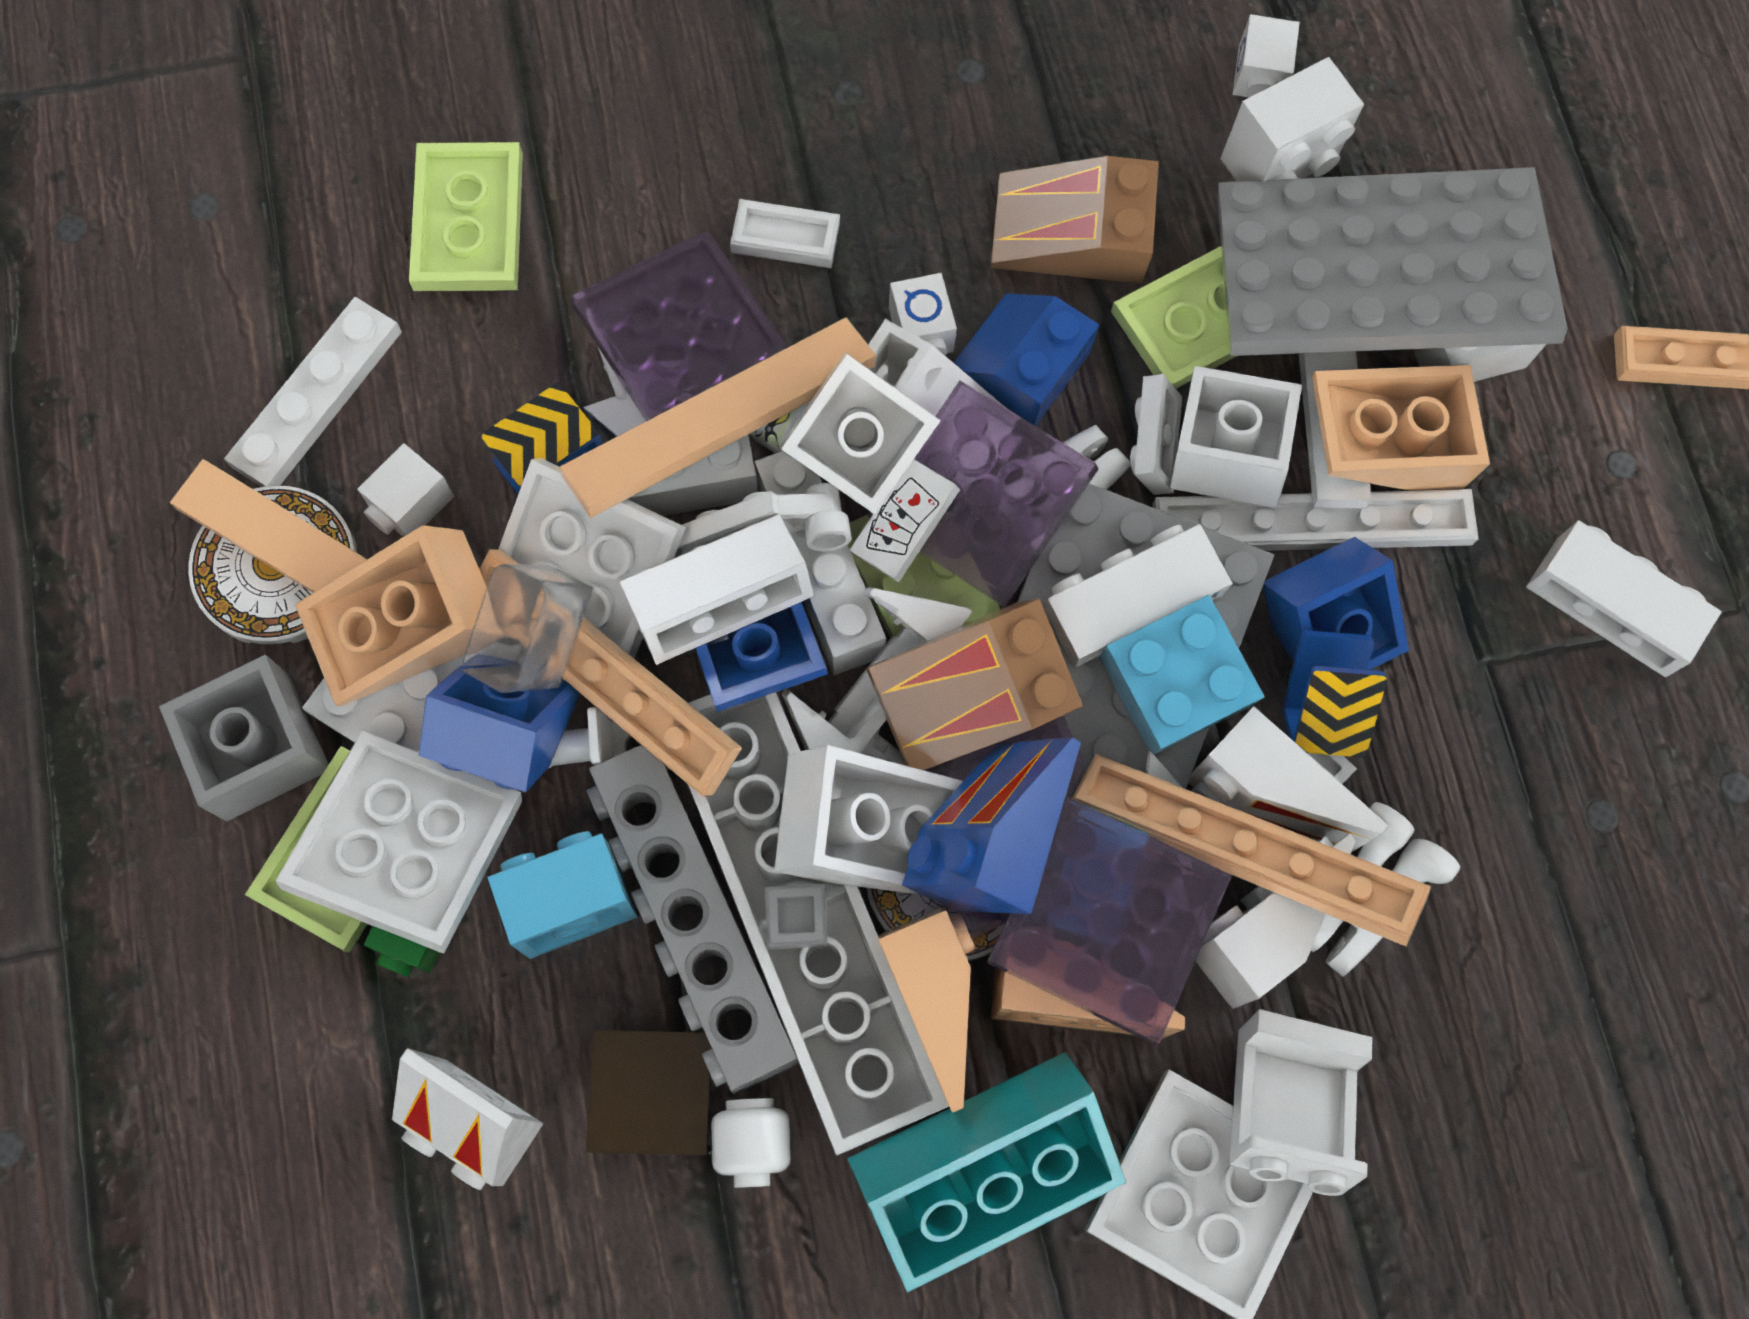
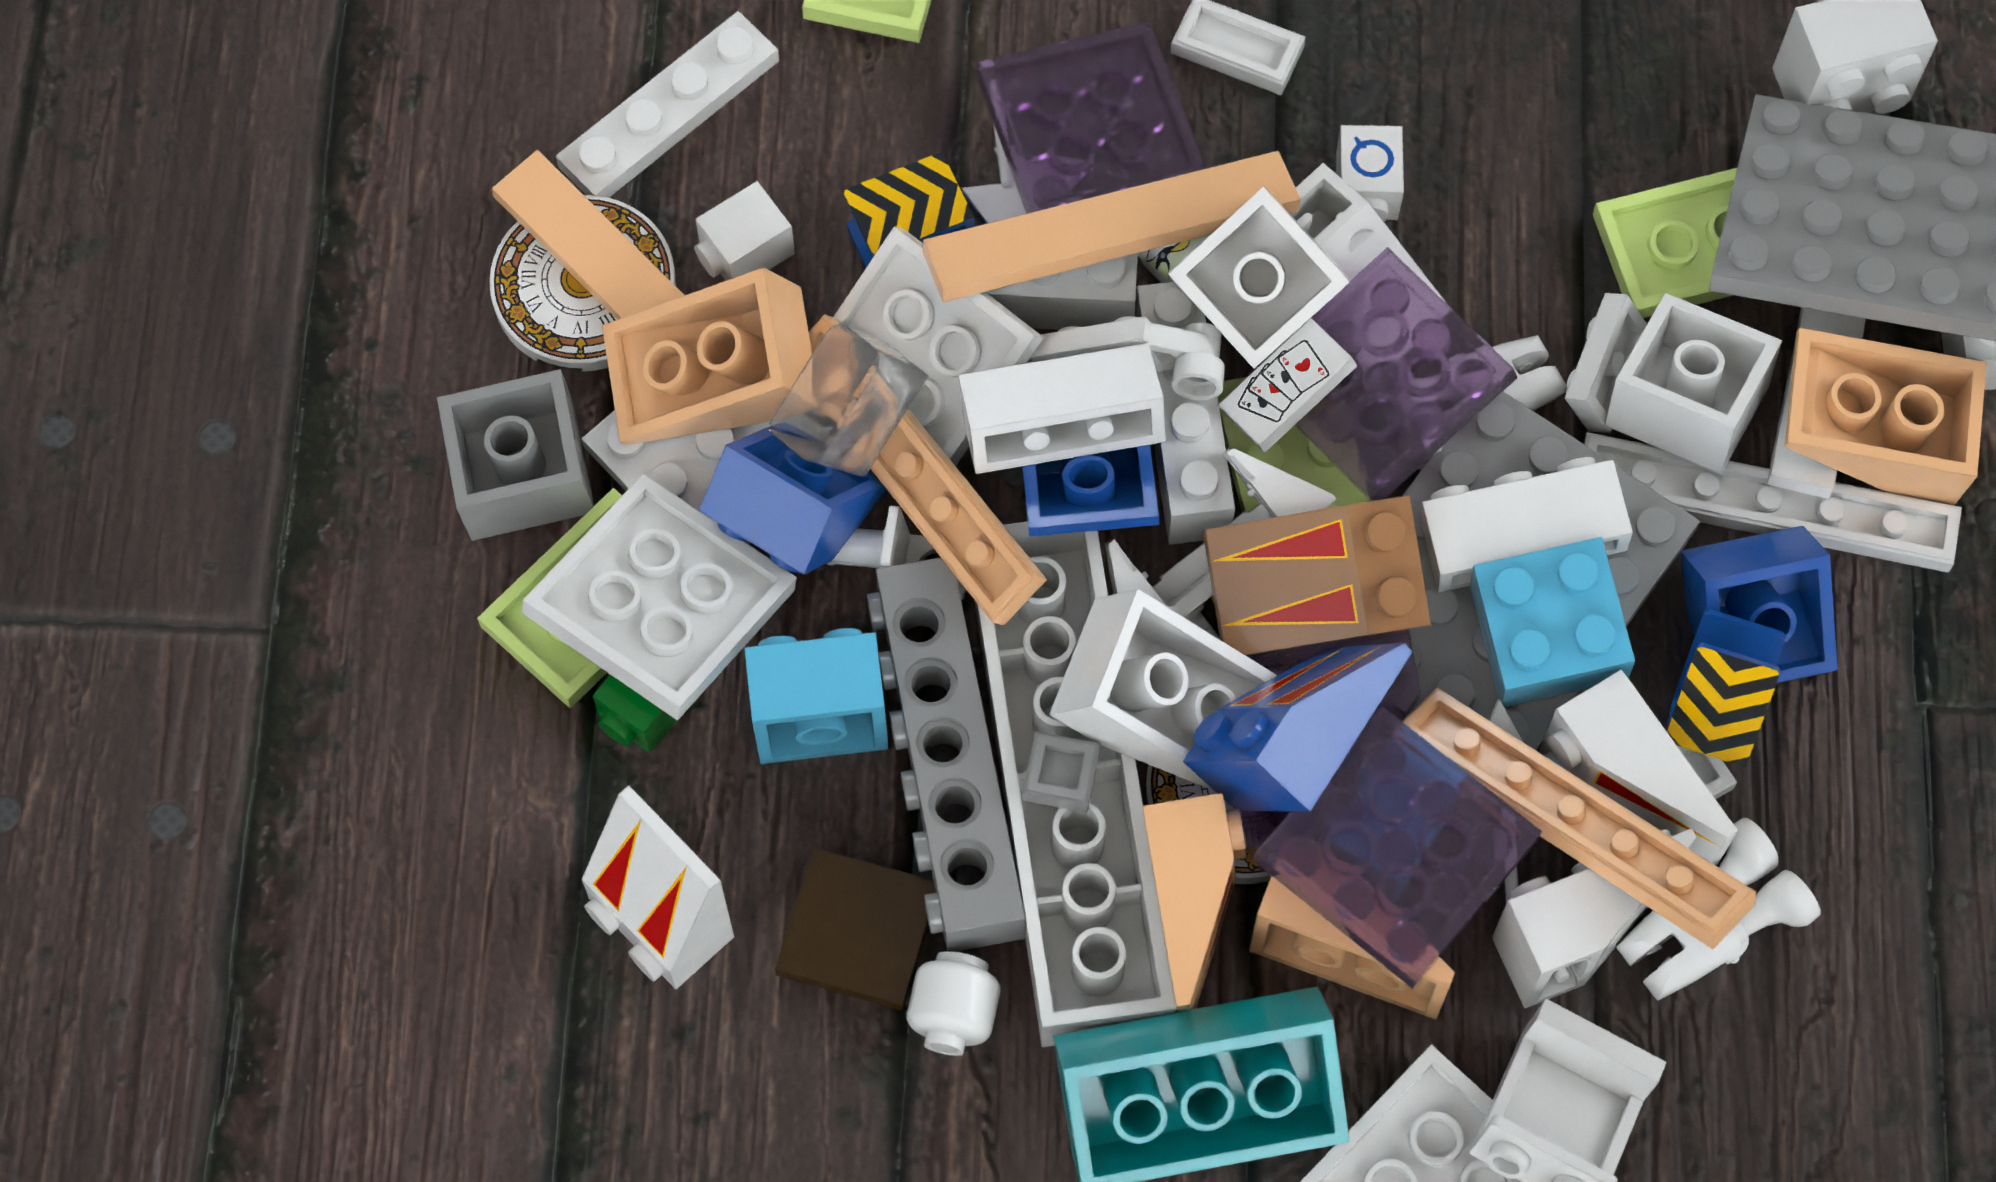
camera: 20 degrees right, 5 degrees down
blue slope [954,293,1100,430] -> none
medium nougat slope [990,156,1159,284] -> none

